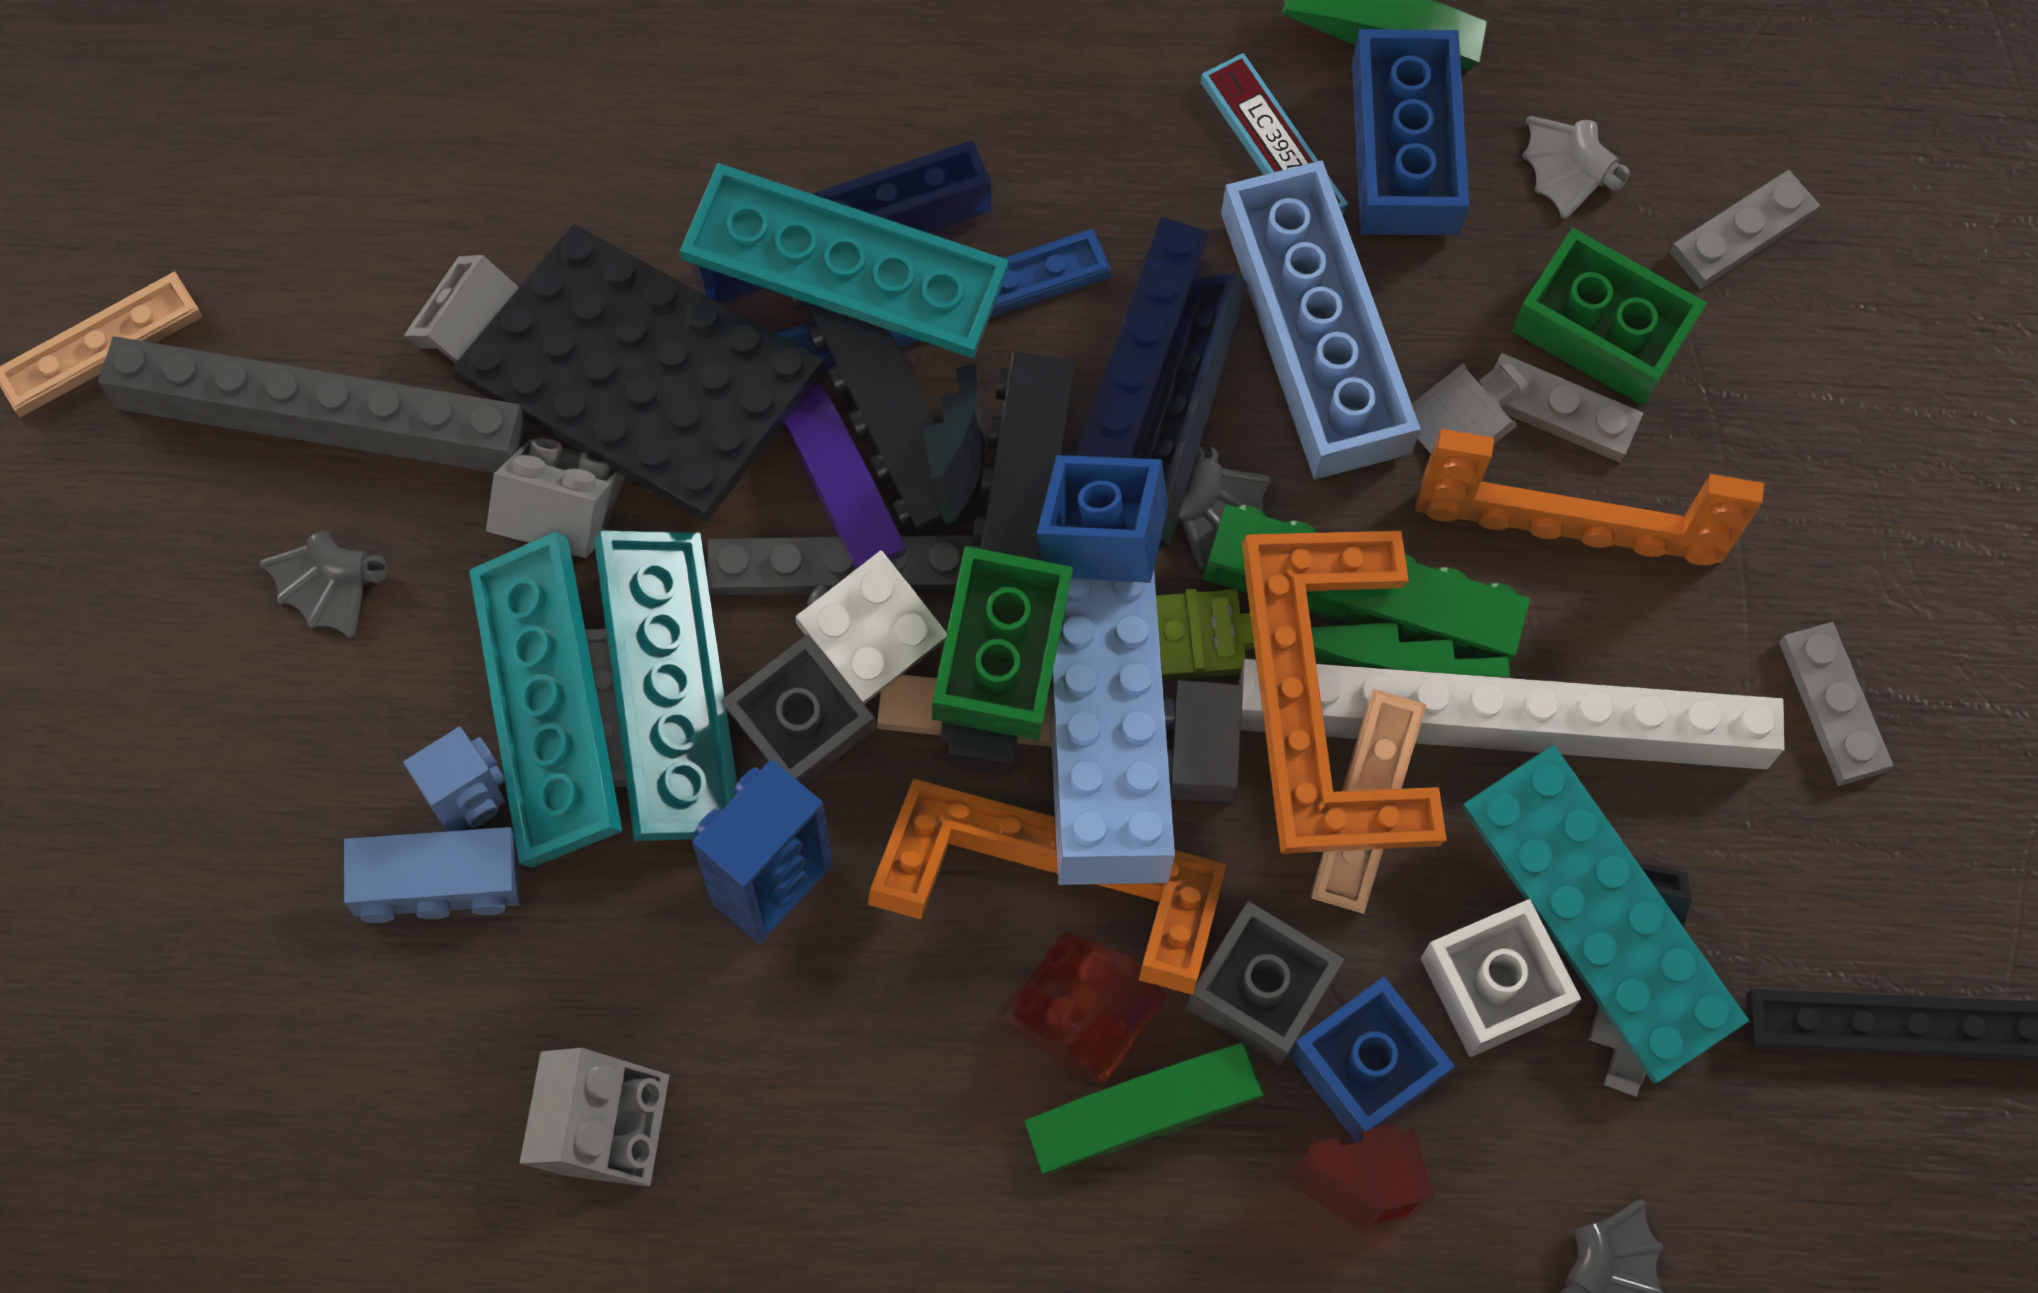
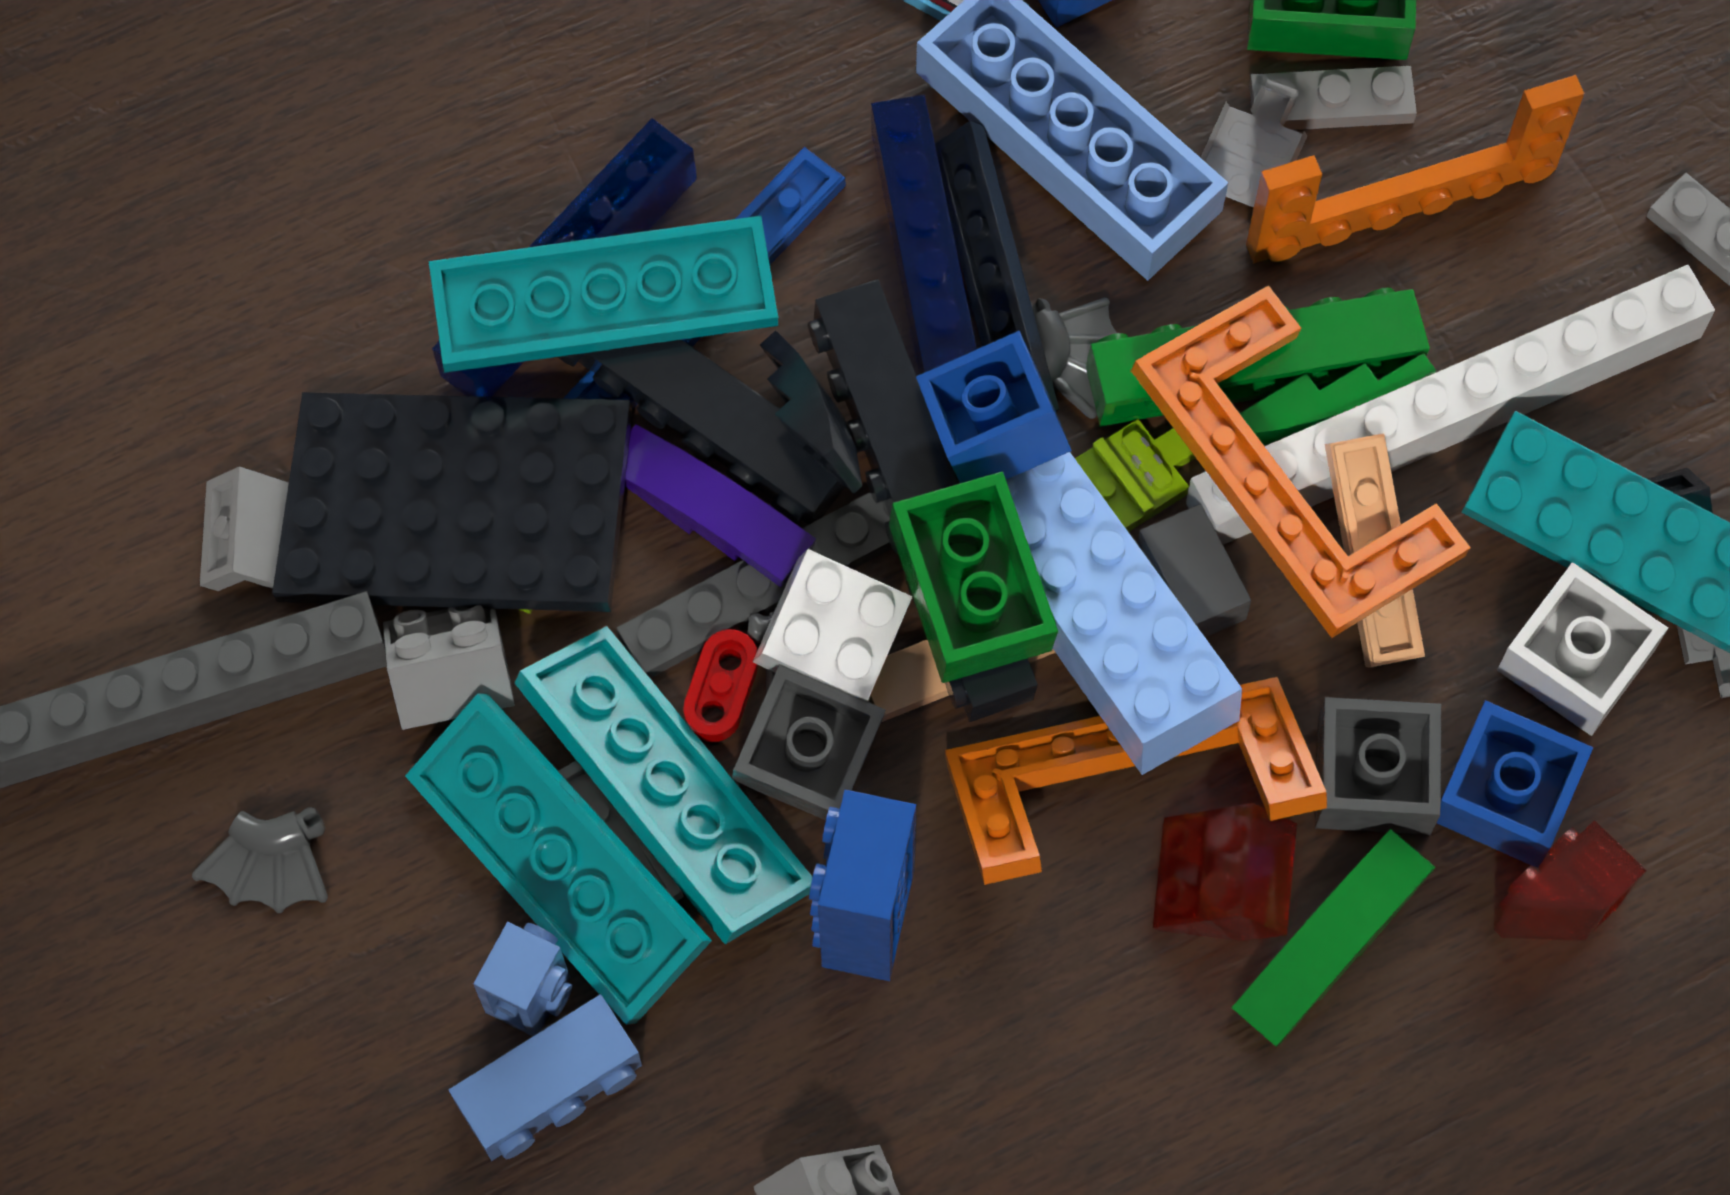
camera: 25 degrees left, 0 degrees up
none -> red plate [683,629,759,742]

